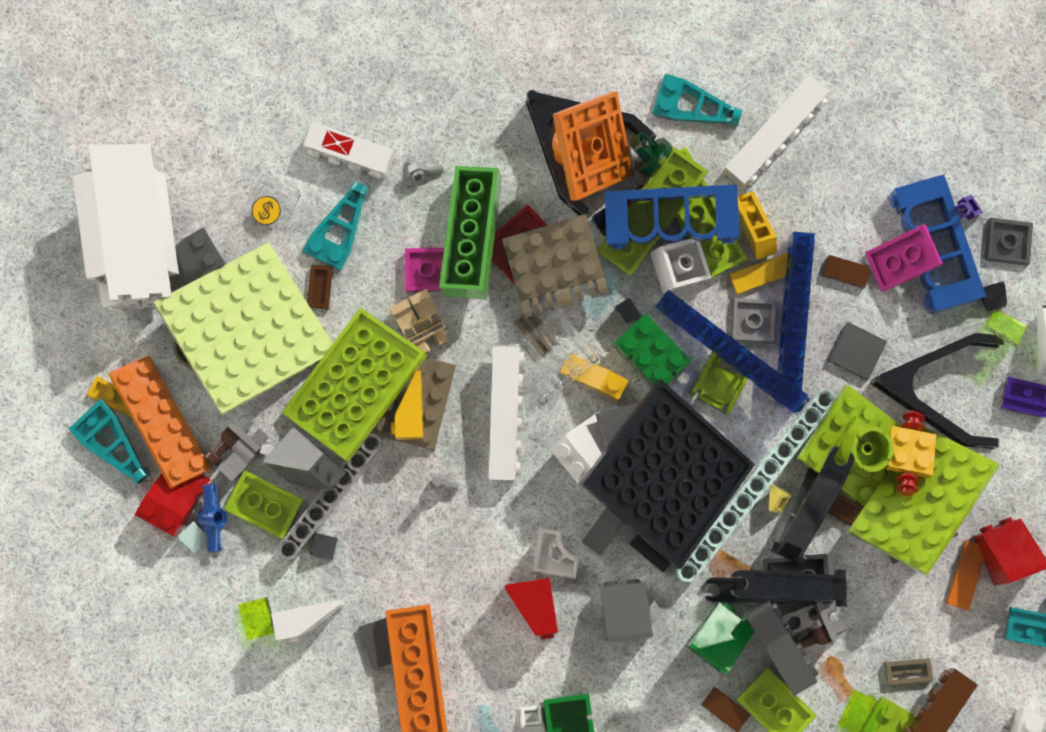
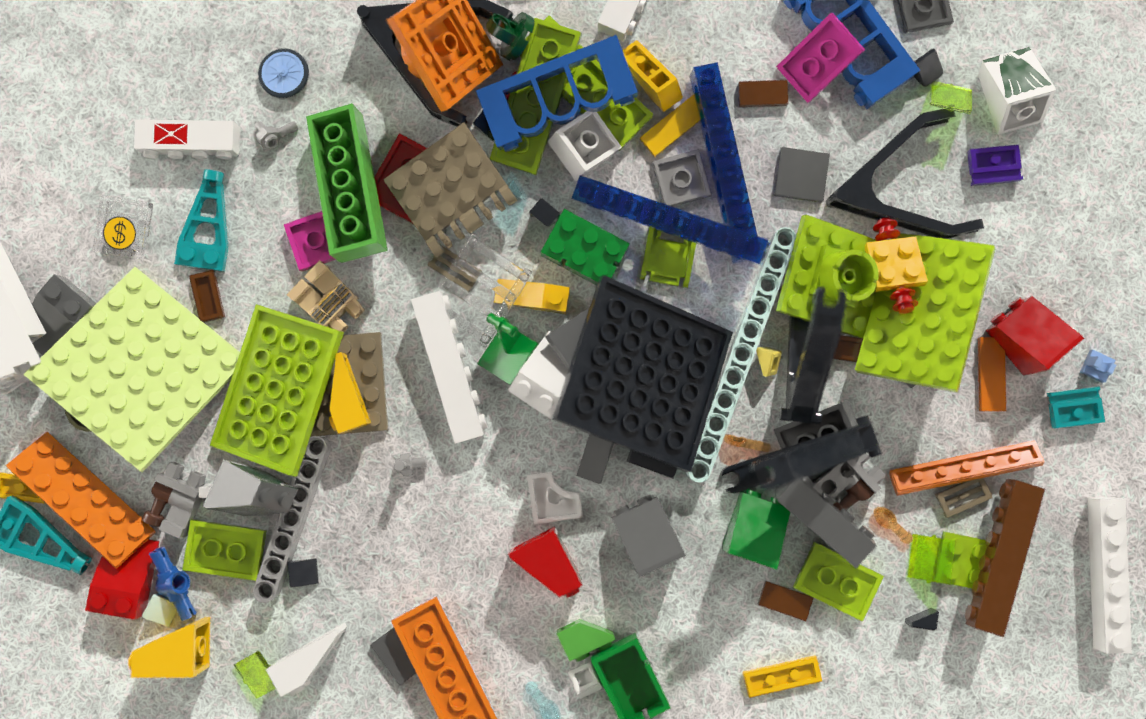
camera: 15 degrees left, 5 degrees up
none -> yellow slope [128,617,210,678]
none -> light blue wheel [258,48,309,98]
none -> green plate [477,313,539,385]
none -> bright green slope [557,619,616,662]
none -> orange tile [889,440,1045,496]

